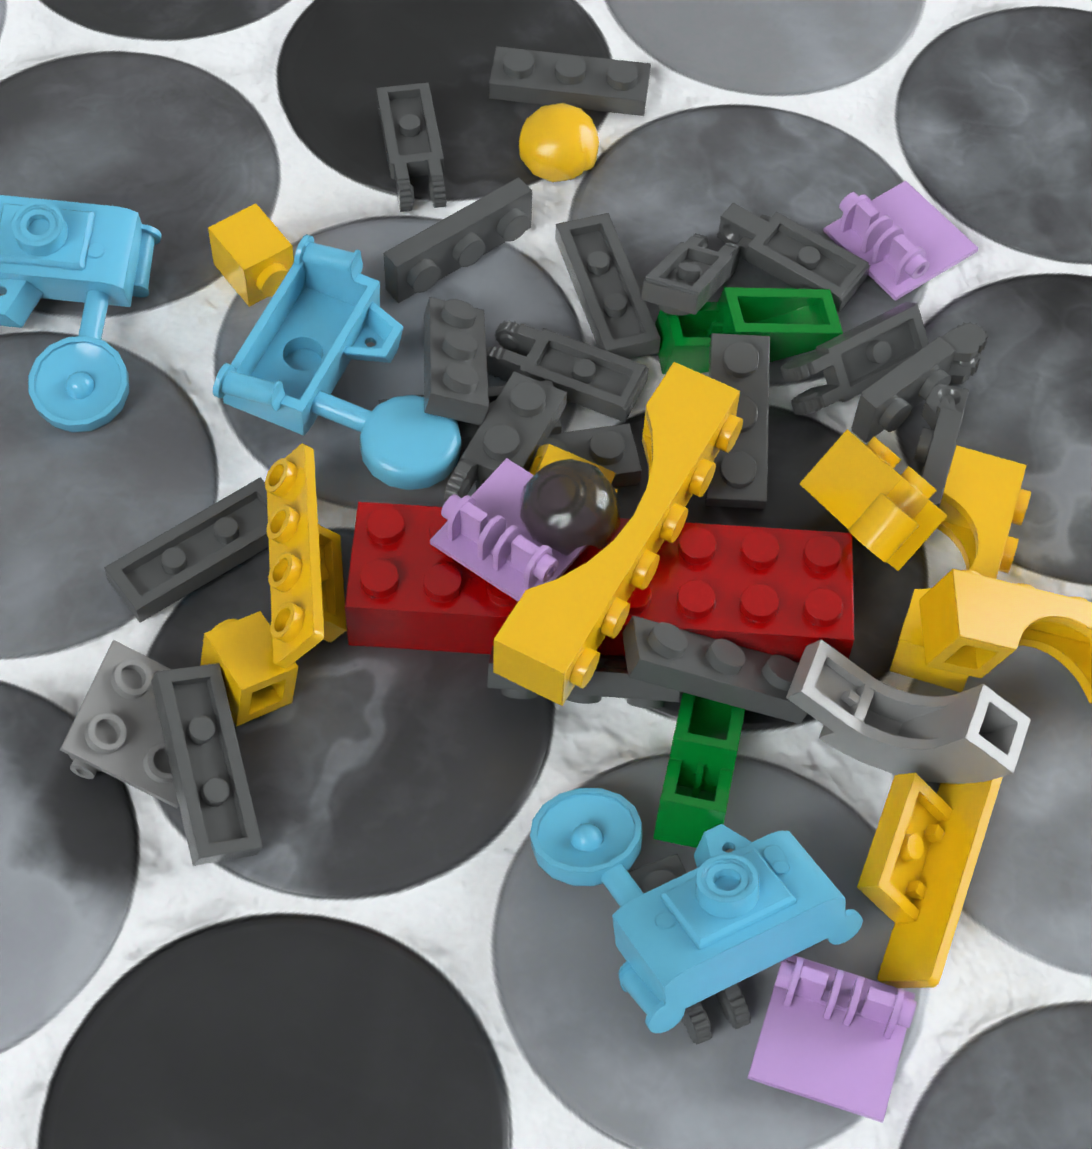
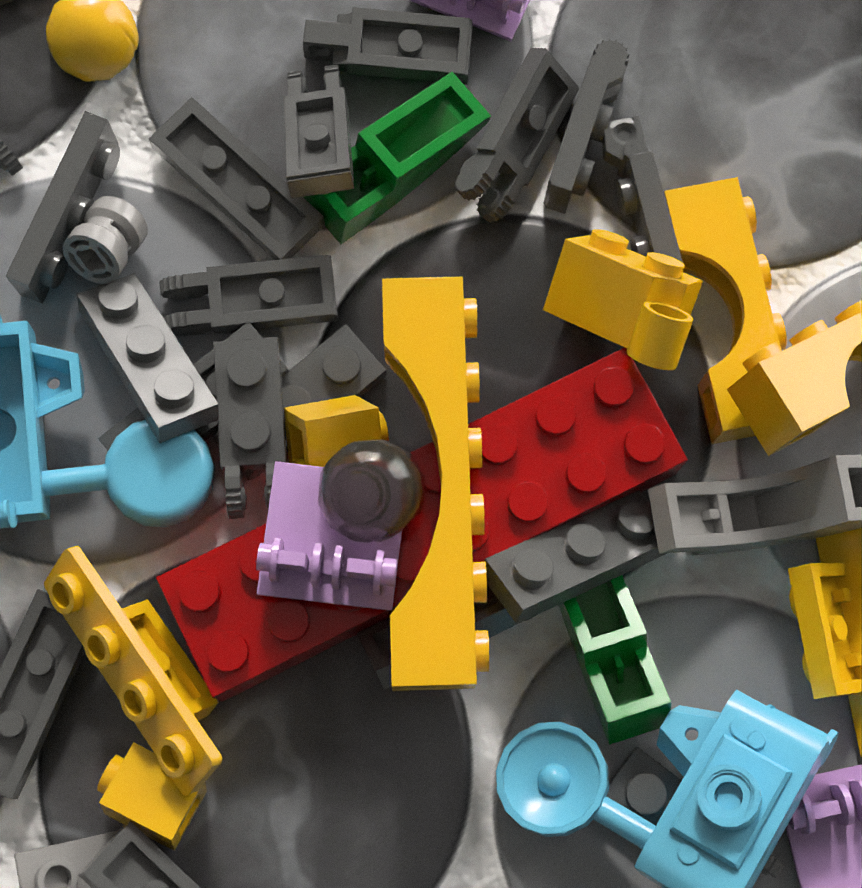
camera: 30 degrees left, 20 degrees up
dark grey plate [705,333,770,509] -> none
none -> light grey wheel [63,196,148,284]

